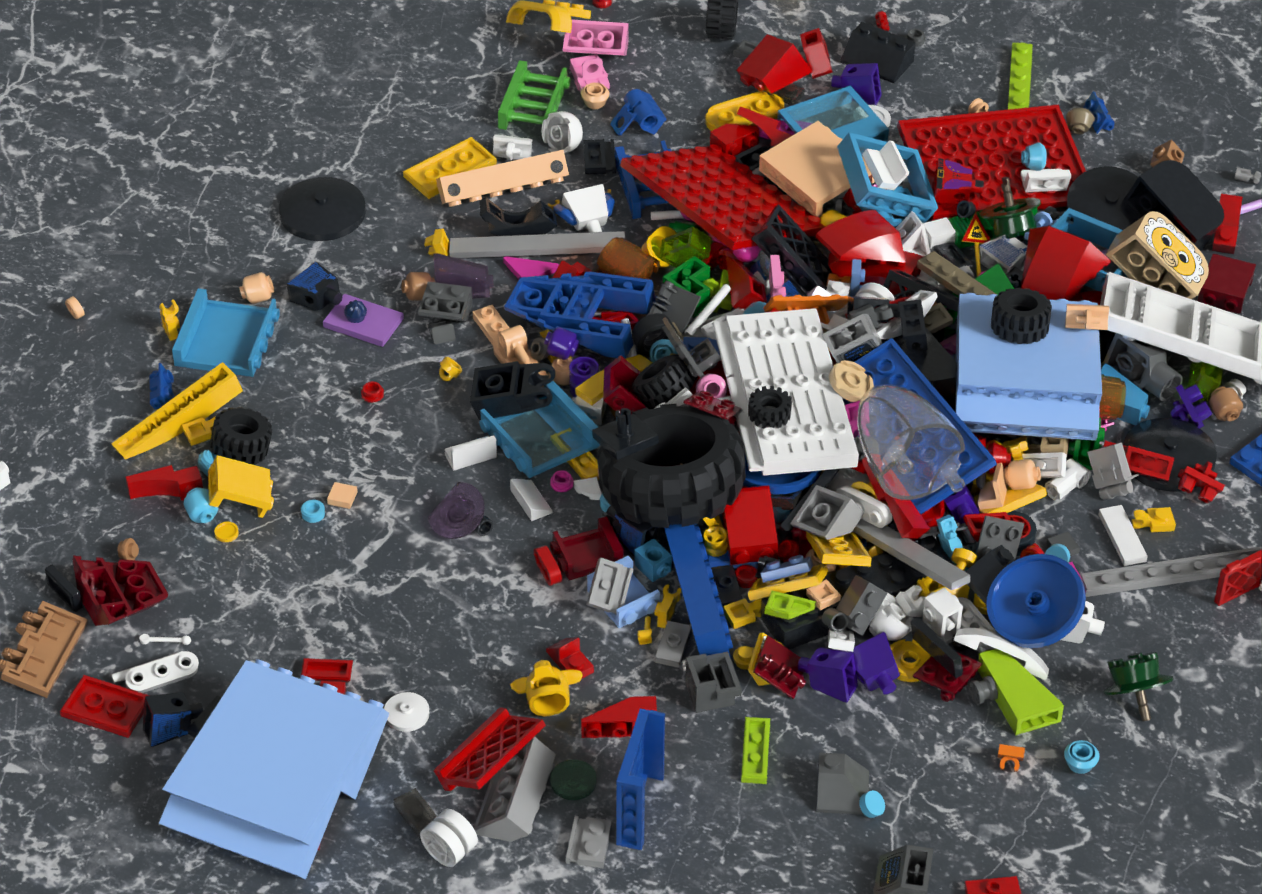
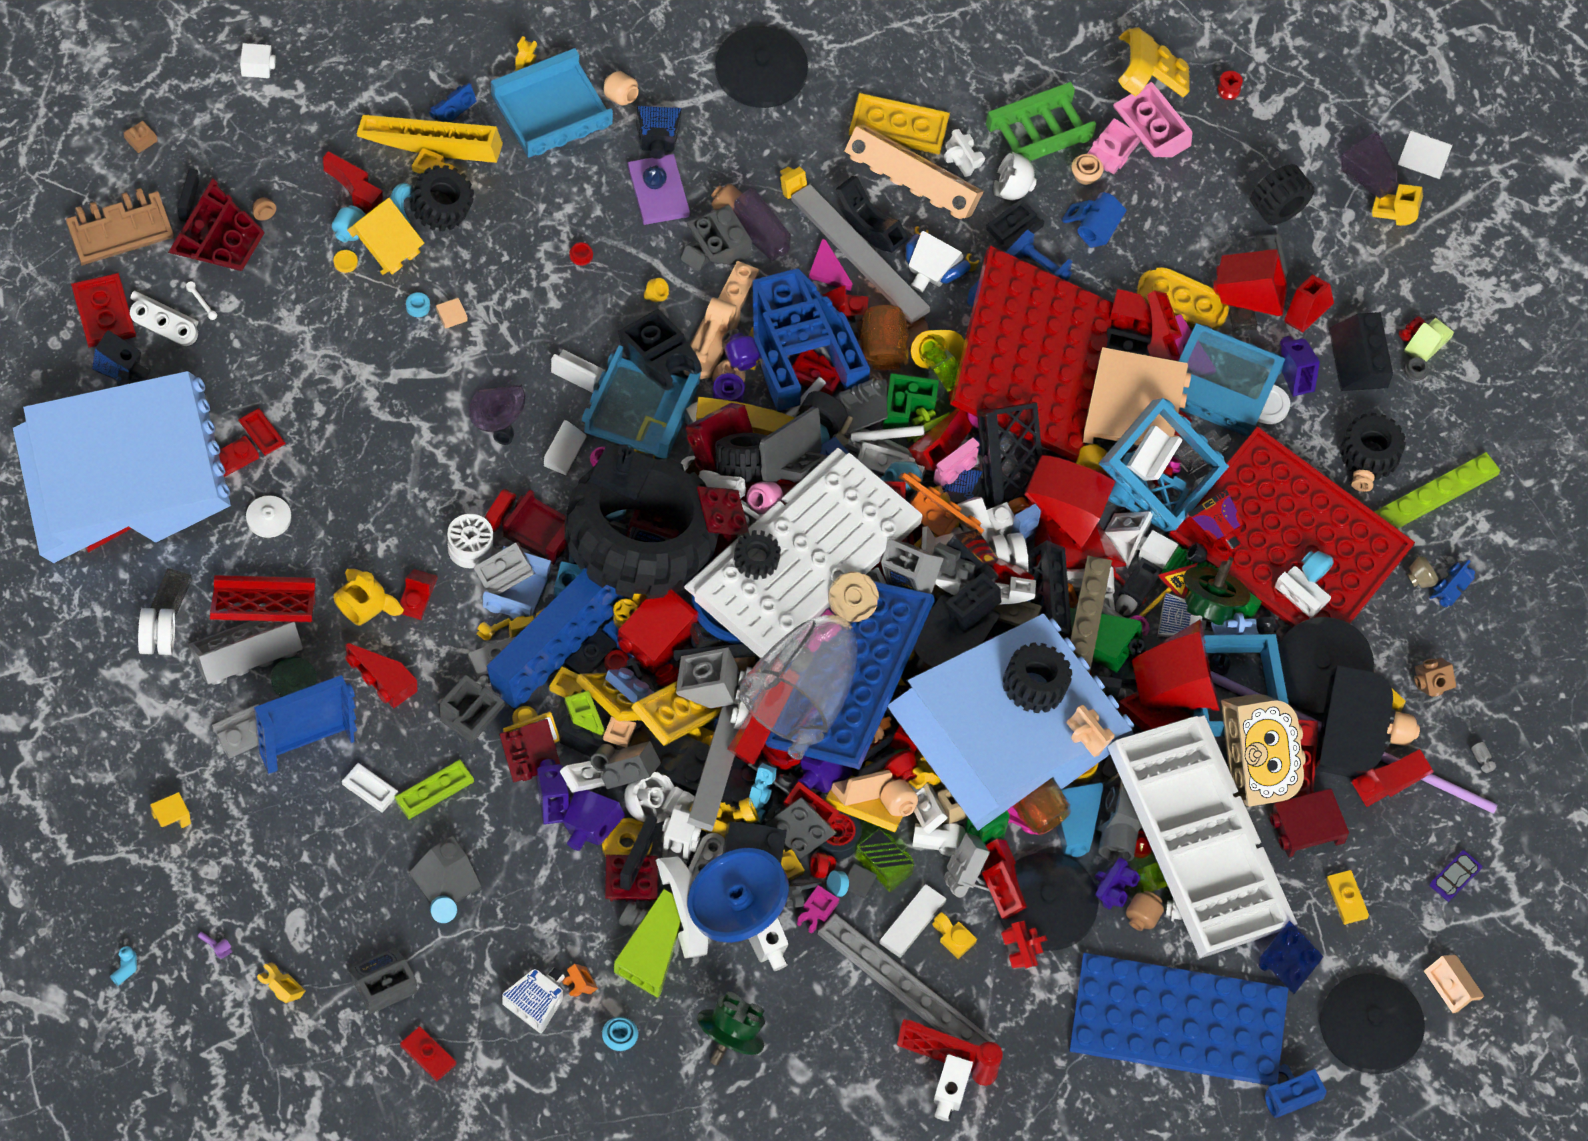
camera: 45 degrees right, 15 degrees up
none -> white tile [342,763,398,813]
none -> white wheel [448,514,493,568]
none -> white torso [503,967,565,1034]
none -> clear neon green brick [855,828,914,892]
none -> black tyre [1341,413,1406,480]
none -> yellowish green slope [1404,318,1454,362]

